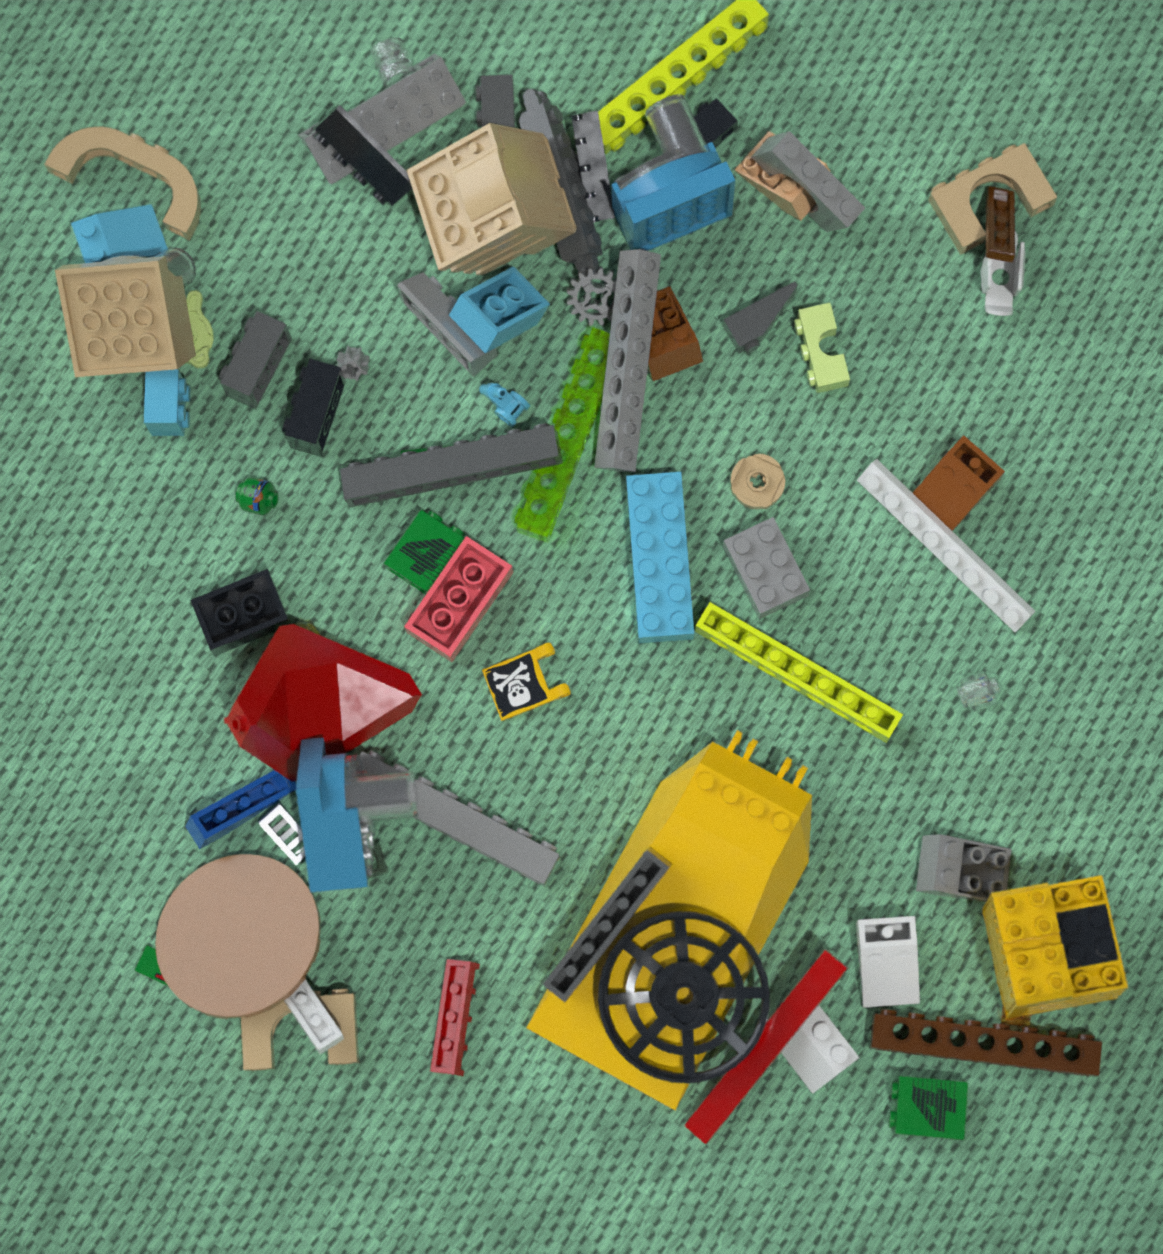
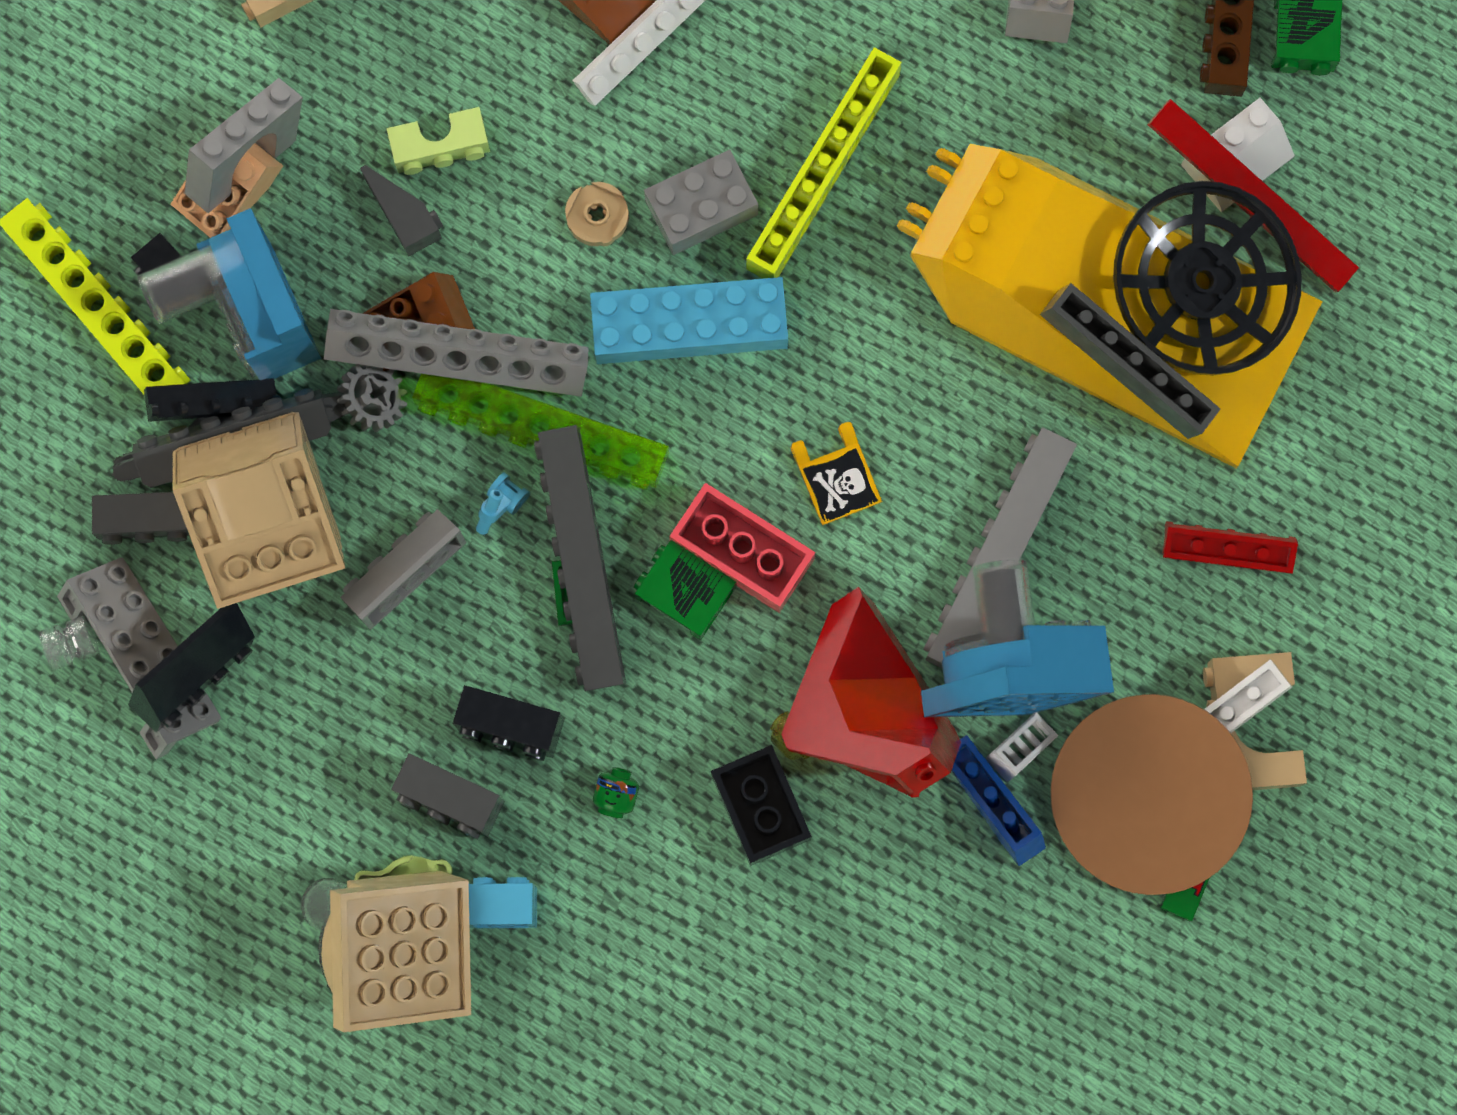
camera: 95 degrees left, 0 degrees up
tan arch [44,127,201,241] -> none
medium azure slope [71,204,169,263] -> none
light grey gear [337,346,370,381] -> none
medium azure brick [449,266,550,354] -> none
white slope [856,916,920,1008] -> none

